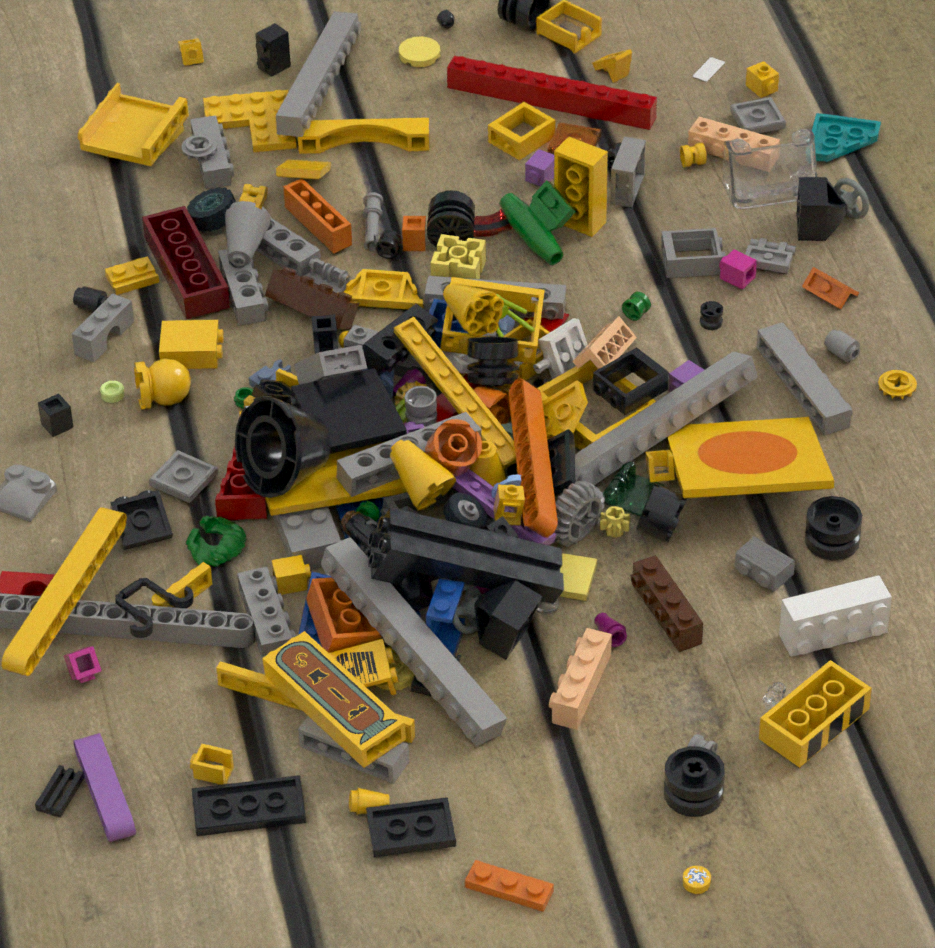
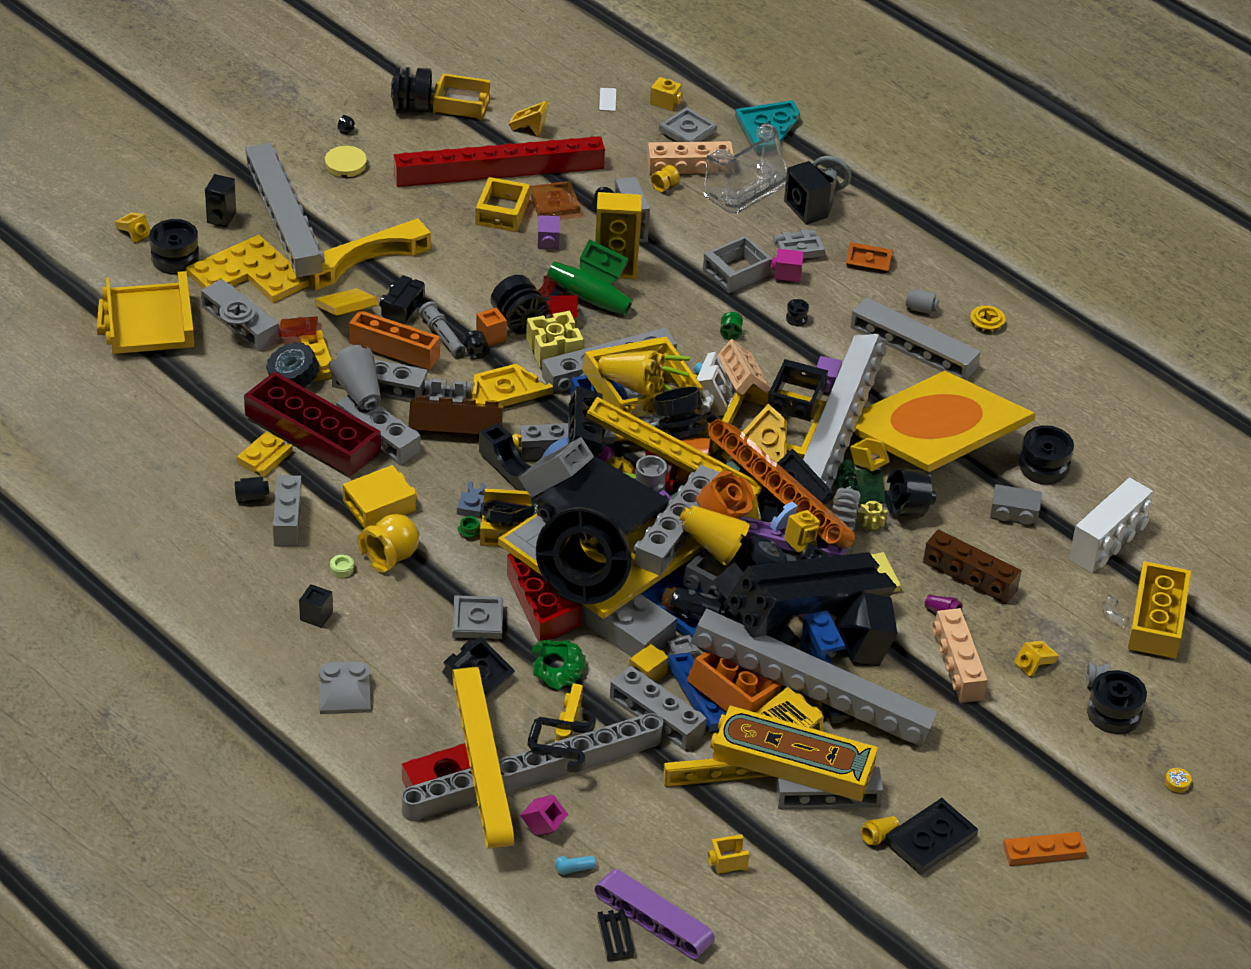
camera: 35 degrees left, 0 degrees up
black tile [192,775,306,836] -> none
green plate [356,501,379,522] -> none
none -> black wheel [149,219,199,273]
none -> clear red piece [278,316,318,337]
none -> black brick [379,275,425,324]
none -> red brick [547,295,578,318]
none -> medium azure arm [555,856,596,875]
none -> yellow bracket [1014,641,1059,676]

